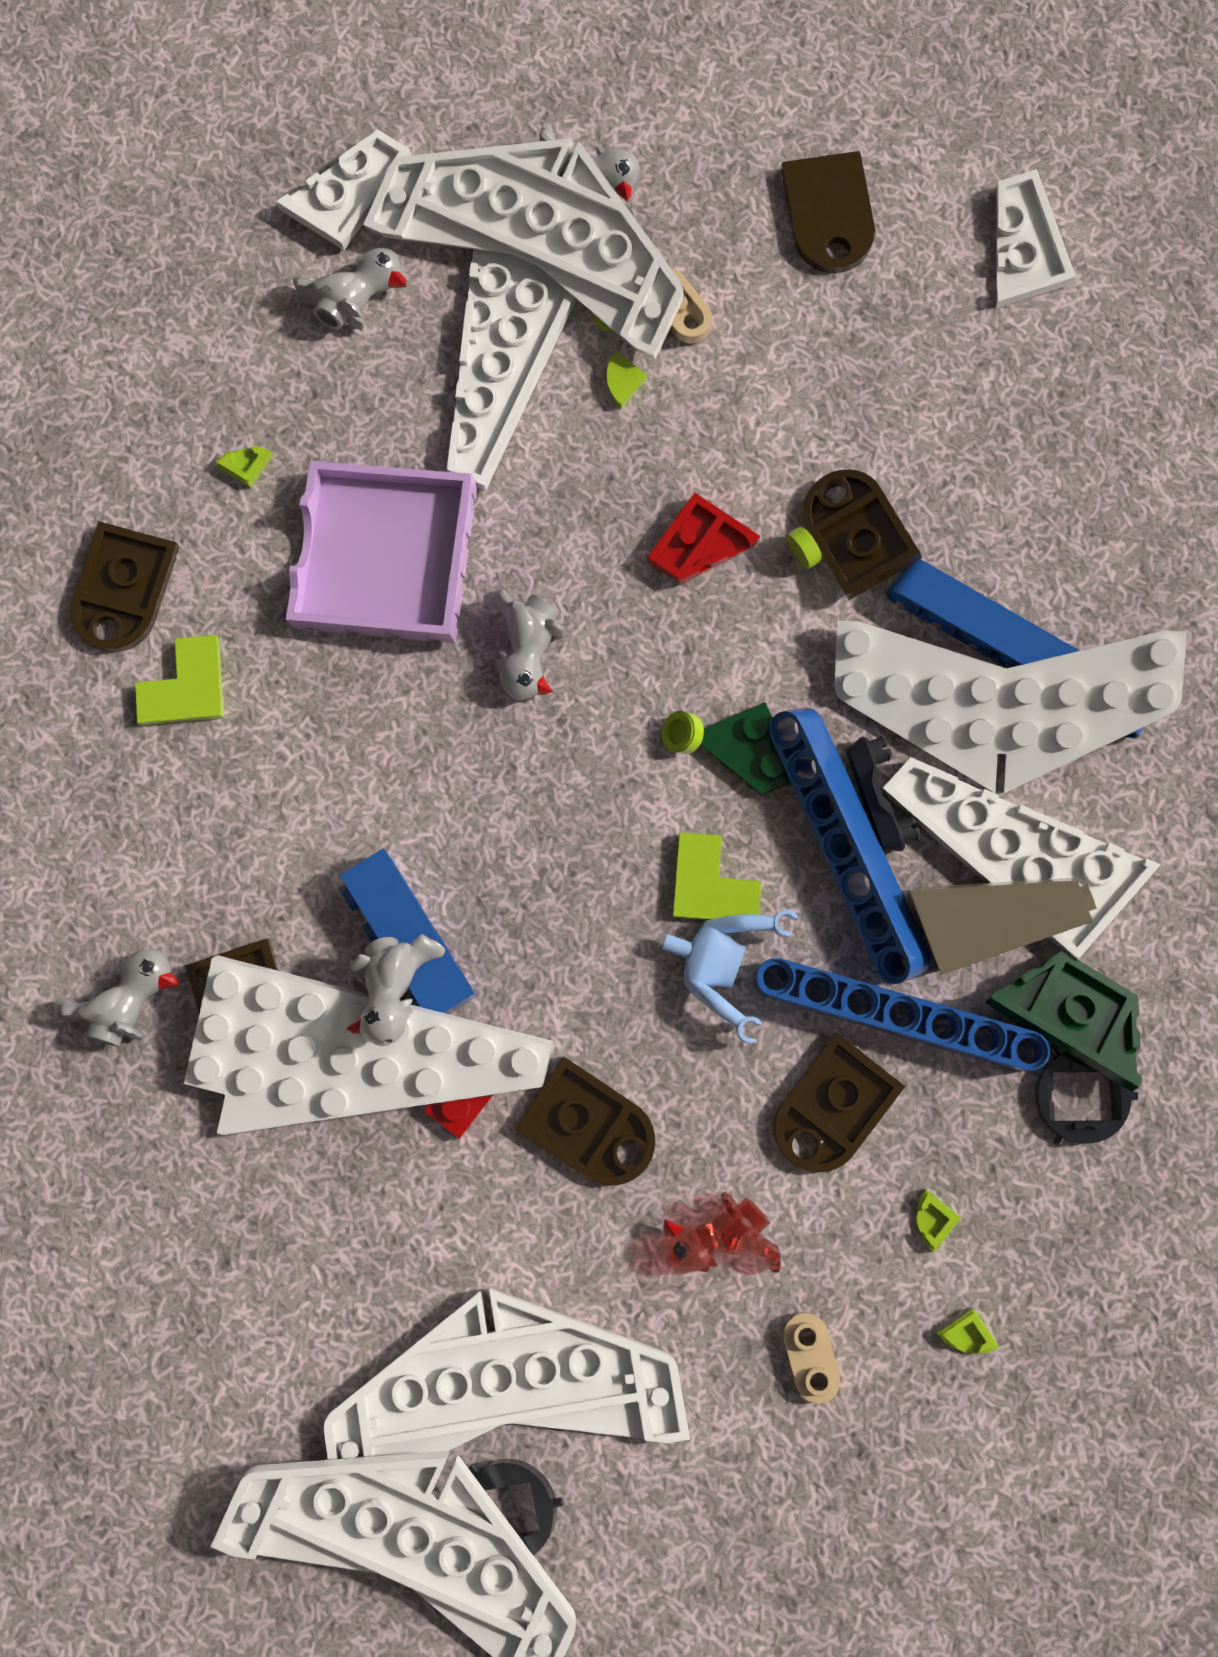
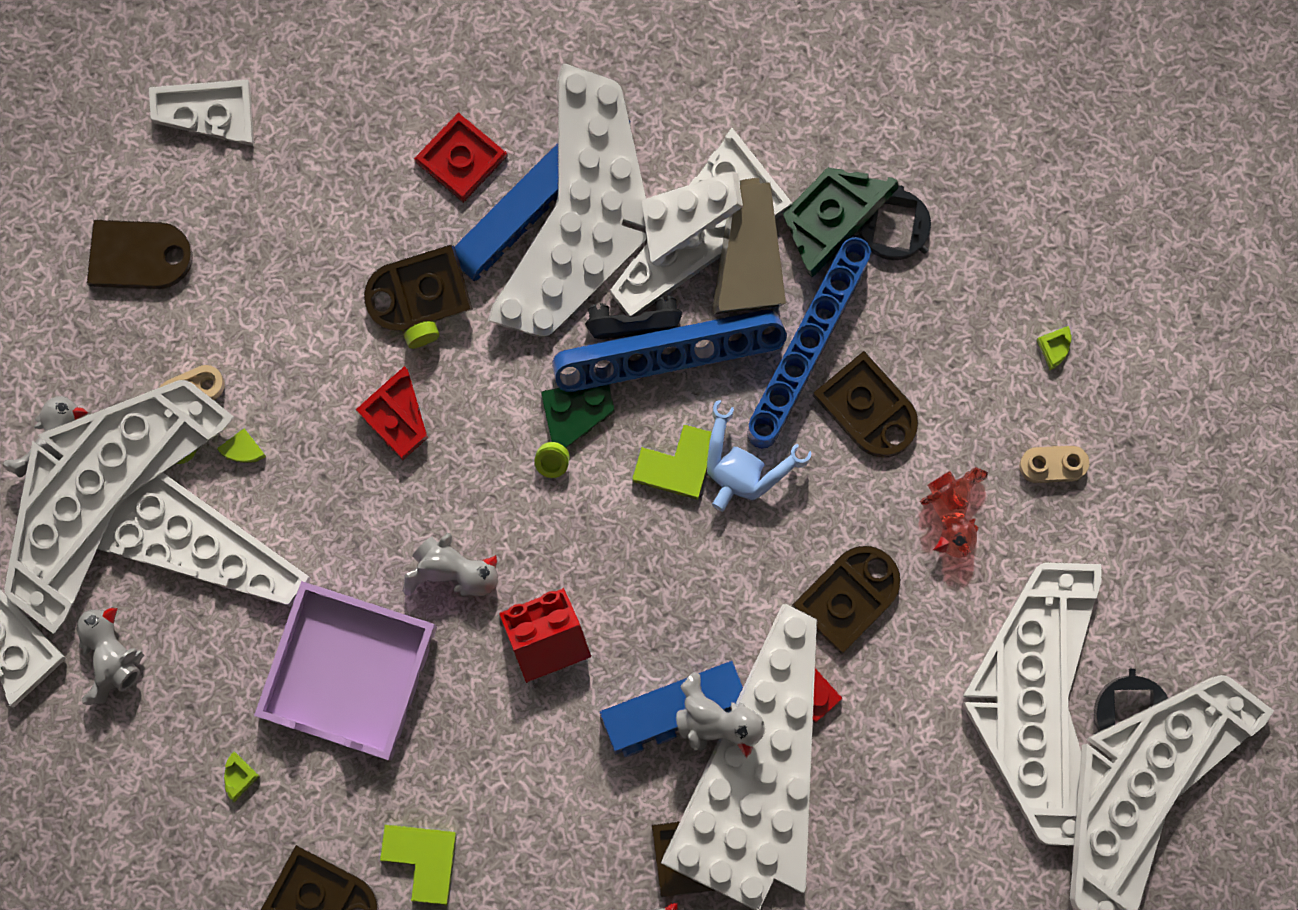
camera: 80 degrees left, 5 degrees down
lime tile [915,1189,961,1252] -> none
none -> red tile [414,112,508,203]
none -> red slope [499,588,592,683]
none -> white wing [642,171,743,266]

